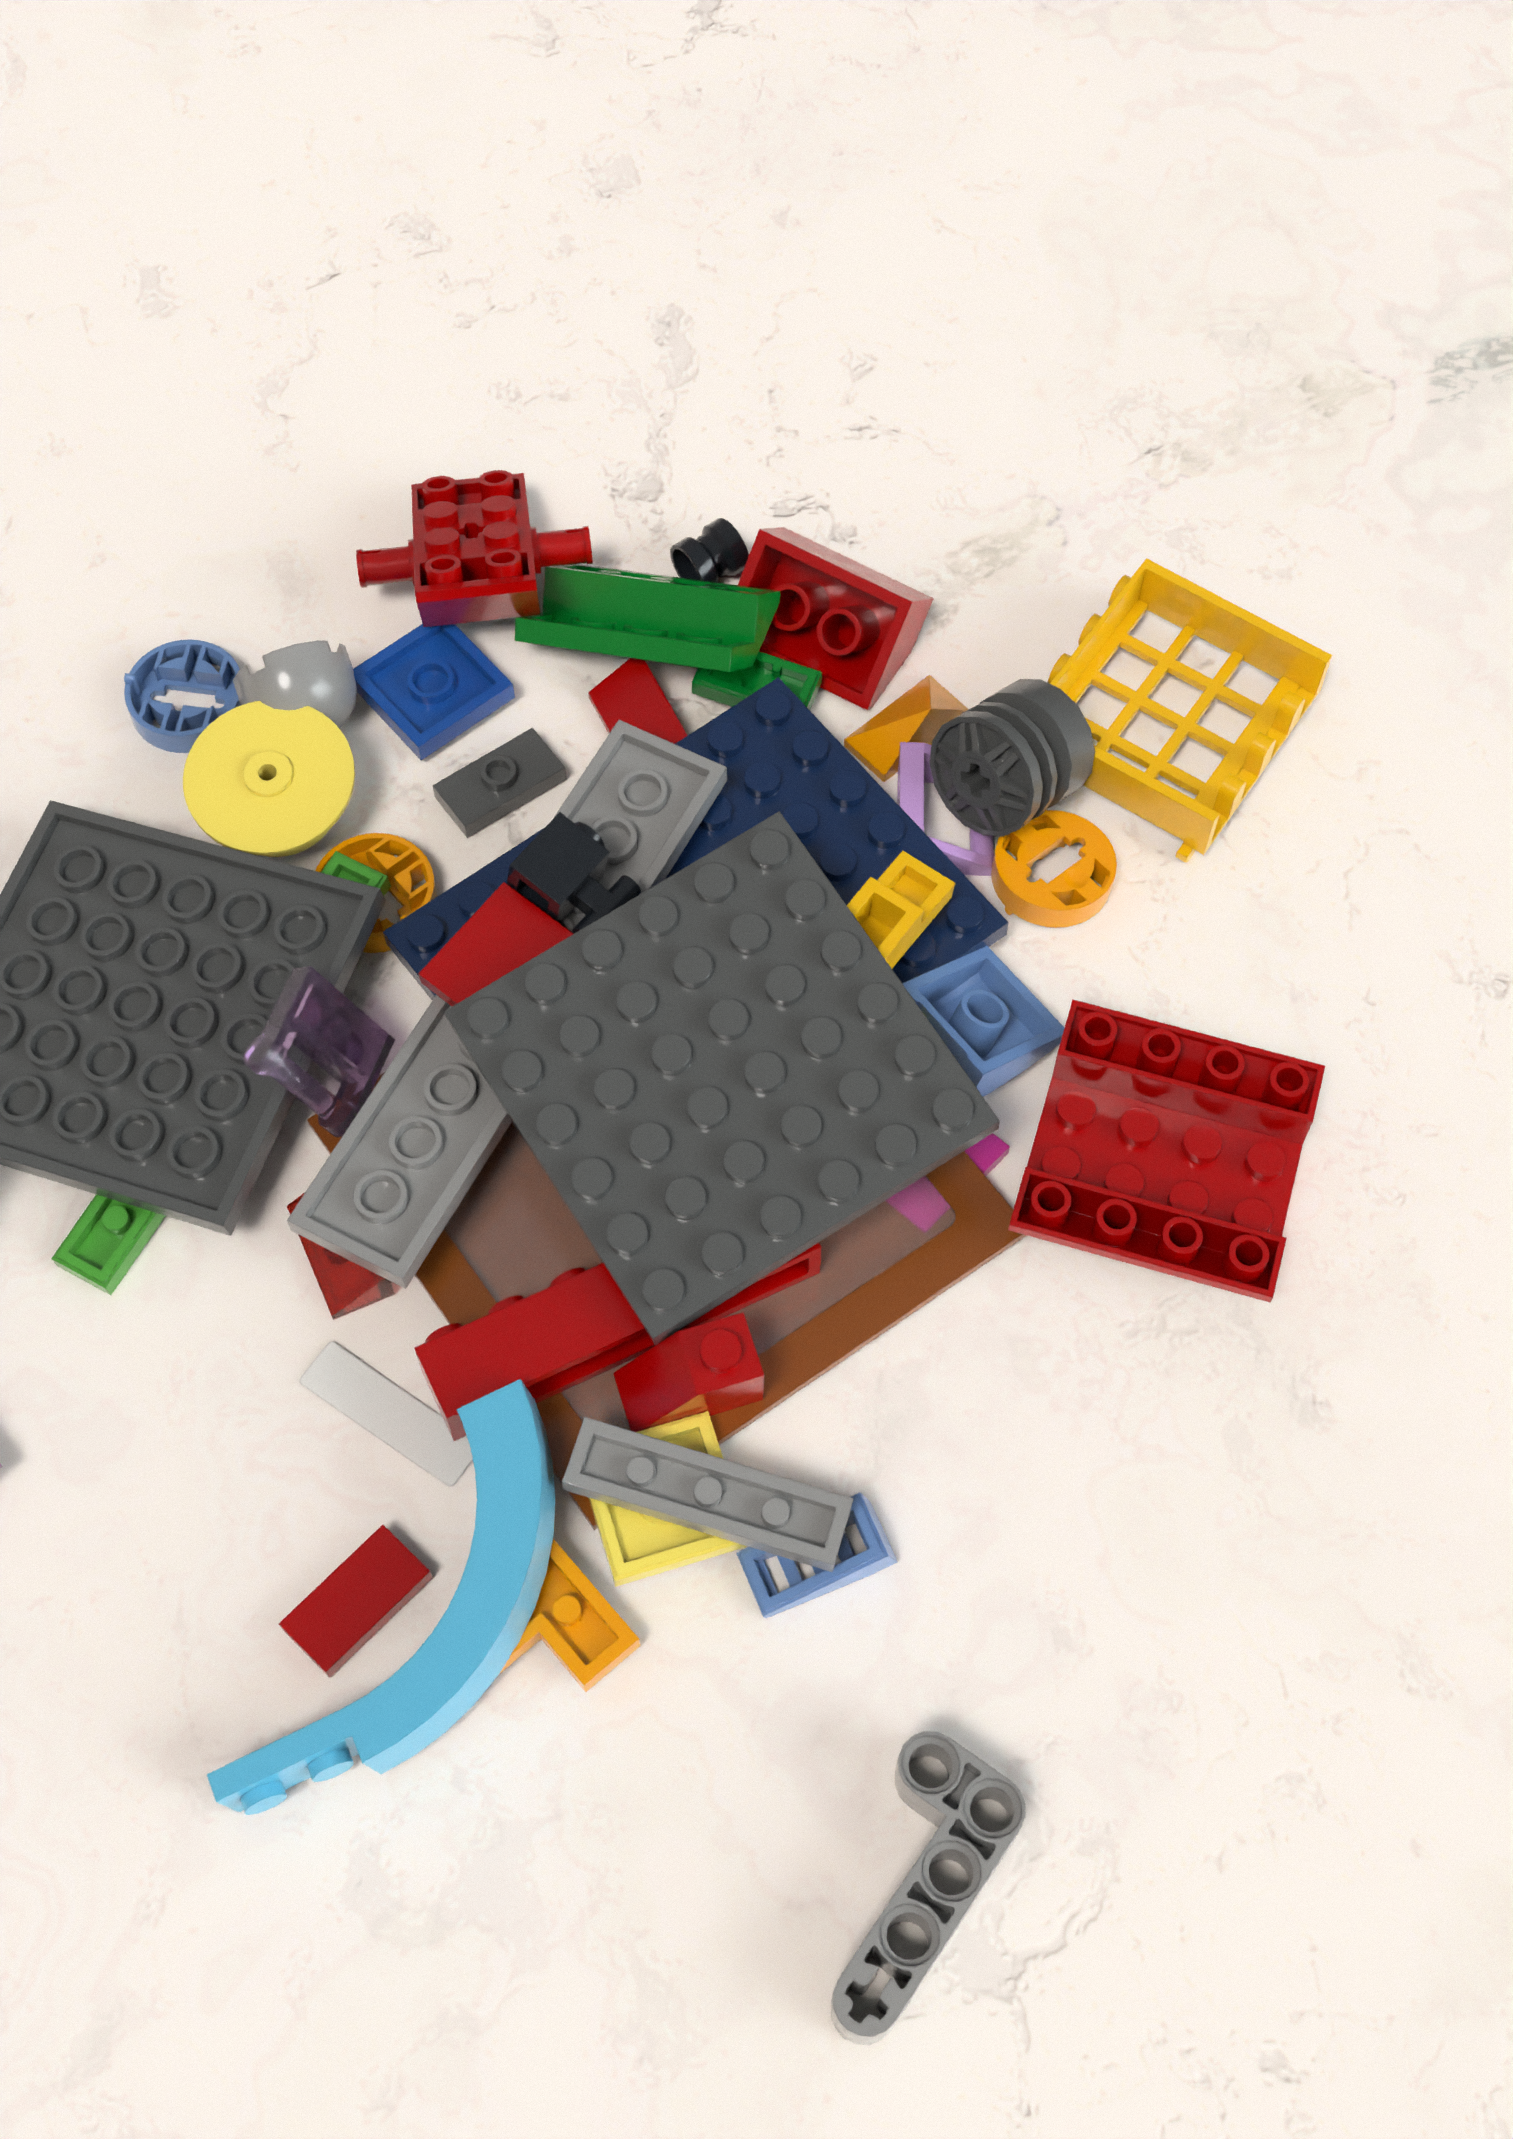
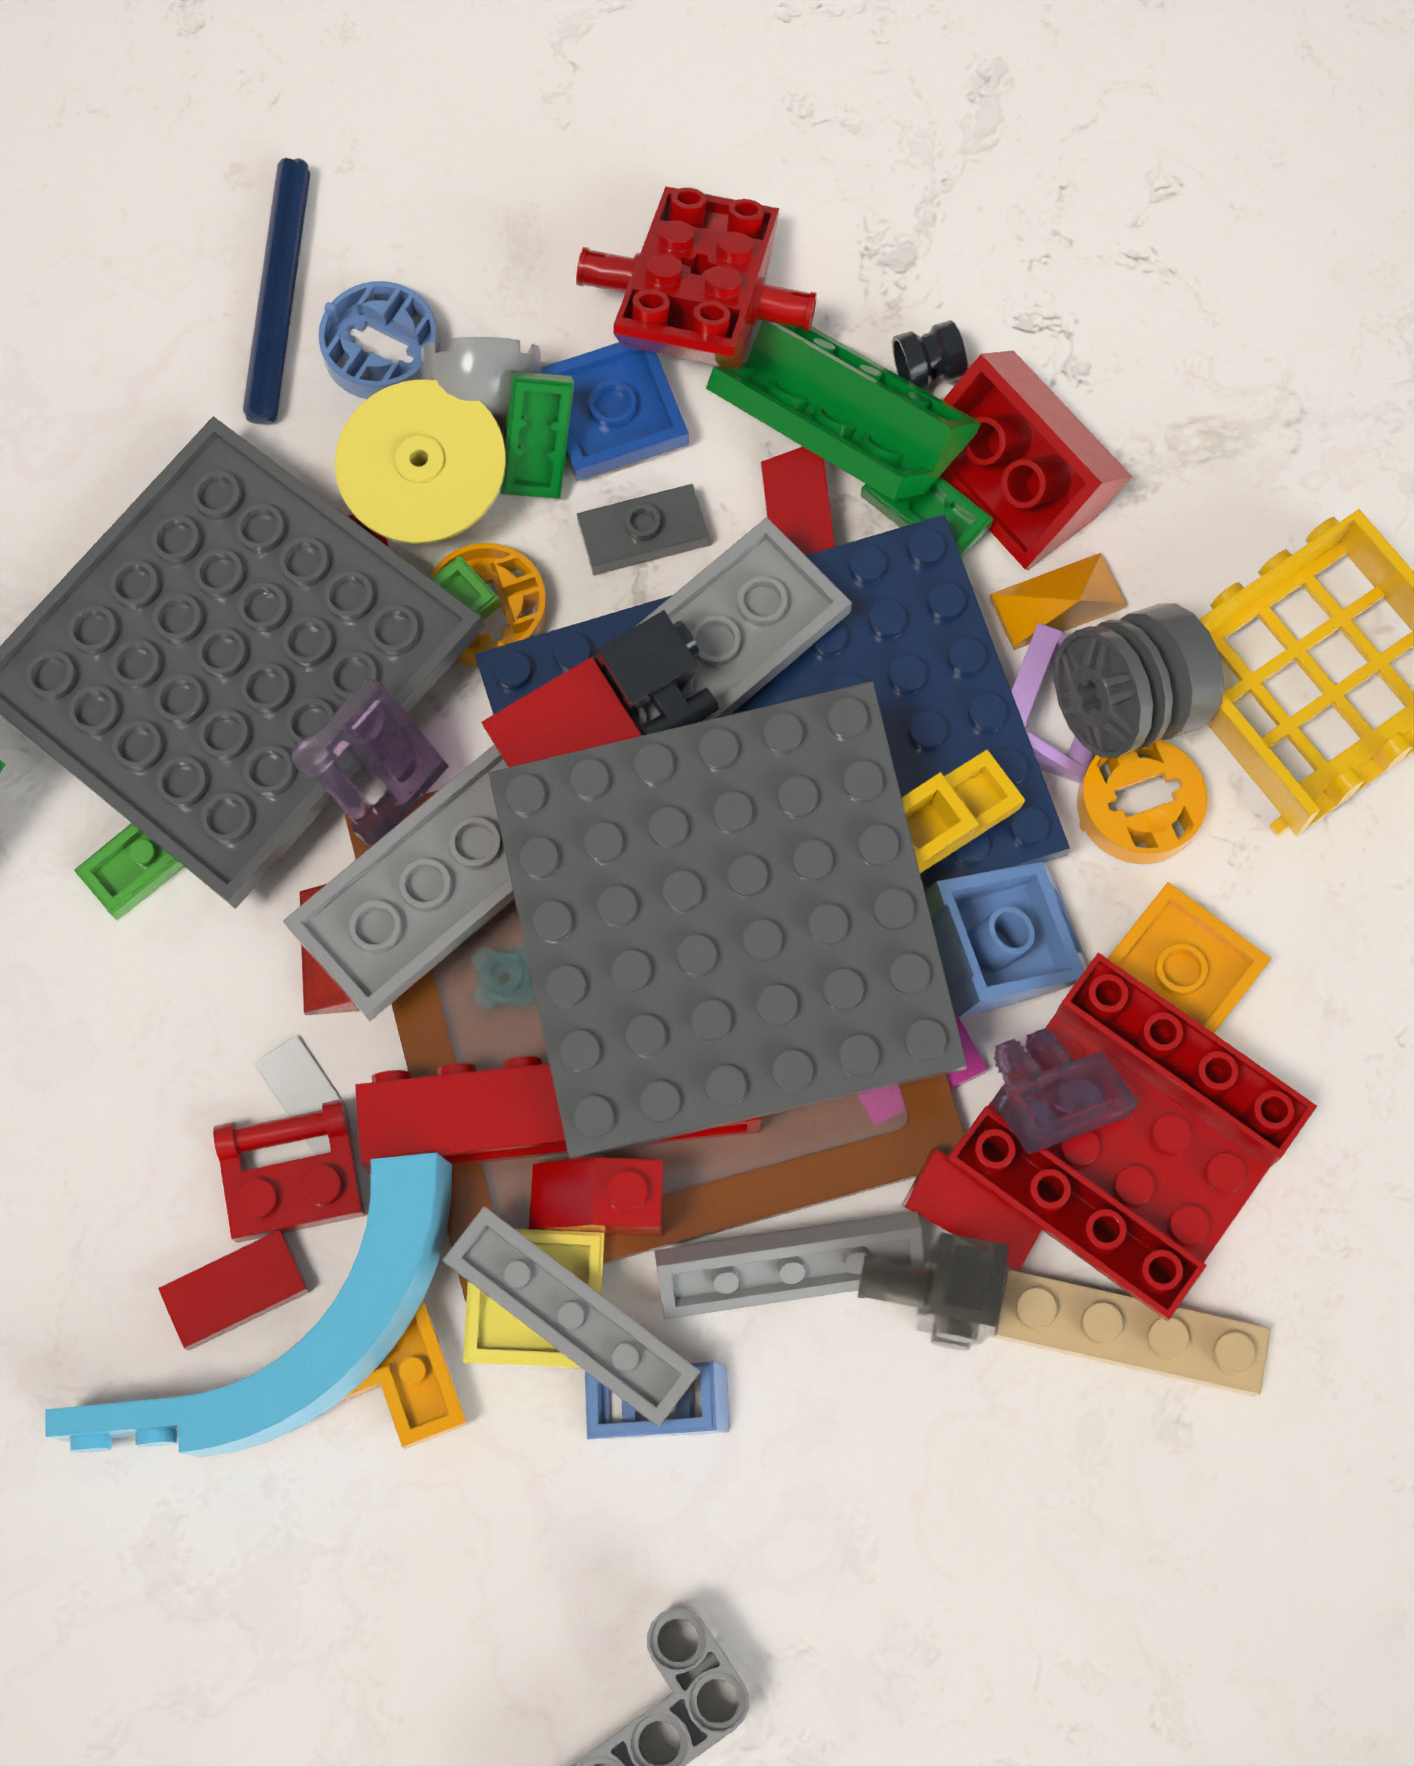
camera: 20 degrees right, 10 degrees up
none -> red plate [213,1099,365,1243]
none -> dark blue axle [243,157,310,425]
none -> clear light blue plate [472,945,536,1011]
none -> green plate [500,371,574,499]
none -> light grey plate [654,1211,926,1319]
none -> clear smoke brick [857,1232,1009,1351]
none -> red tile [901,1148,1041,1272]
none -> clear purple hinge [992,1028,1139,1155]
none -> tan plate [994,1270,1271,1397]
none -> light orange plate [1107,882,1272,1033]

